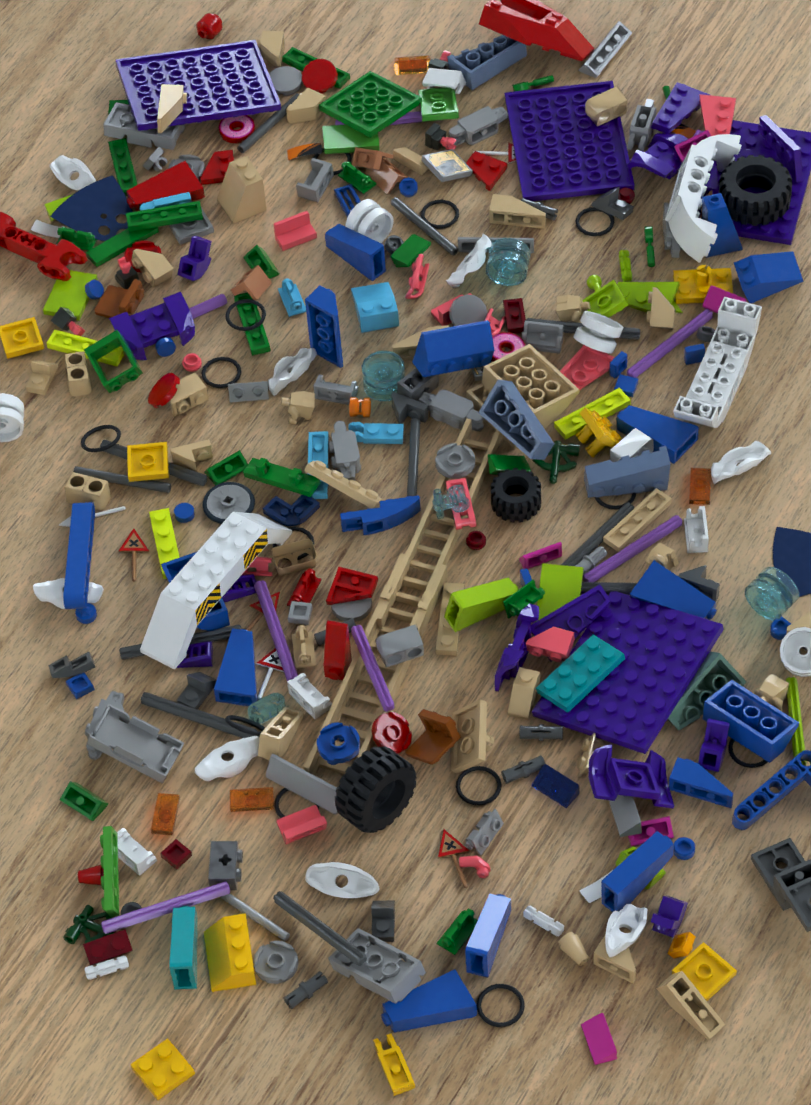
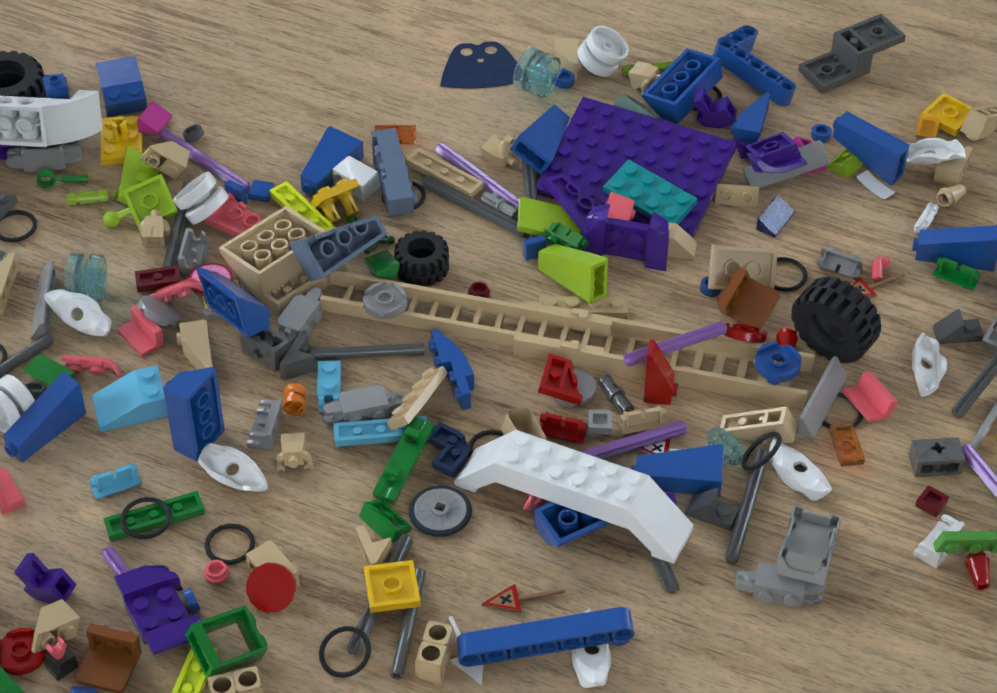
camera: 100 degrees left, 5 degrees down
dark grey slope [48,652,95,678] -> none
green slope [59,781,109,821] -> none
blue tile [66,672,95,699] -> none
neon yellow plate [149,508,180,579] -> none
clear orange plate [151,793,180,835] -> none
blue tile [174,503,195,523] -> none
light grey hinge [228,381,269,402] -> none
nougat panel [230,265,272,301] -> none
green slope [243,245,280,279] -> none
white hinge [287,673,333,720] -> none
clear light blue wheel [362,351,405,401] -> none
light grey piece [376,624,424,667] -> none
clear light blue piece [432,485,470,519] -> none
coral plate [446,478,476,530] -> none
dark grey pin [501,755,546,784] -> none
dark pink slope [519,542,562,569] -> none
dark grey pin [519,724,563,741] -> none
dark purple brick [651,896,688,938] -> none
white slope [673,297,762,428] -> none
dark grey slope [678,565,720,602] -> none
blue tile [684,343,705,365] -> none
white hinge [684,506,709,553] -> none
white piece [711,441,771,484] -> none

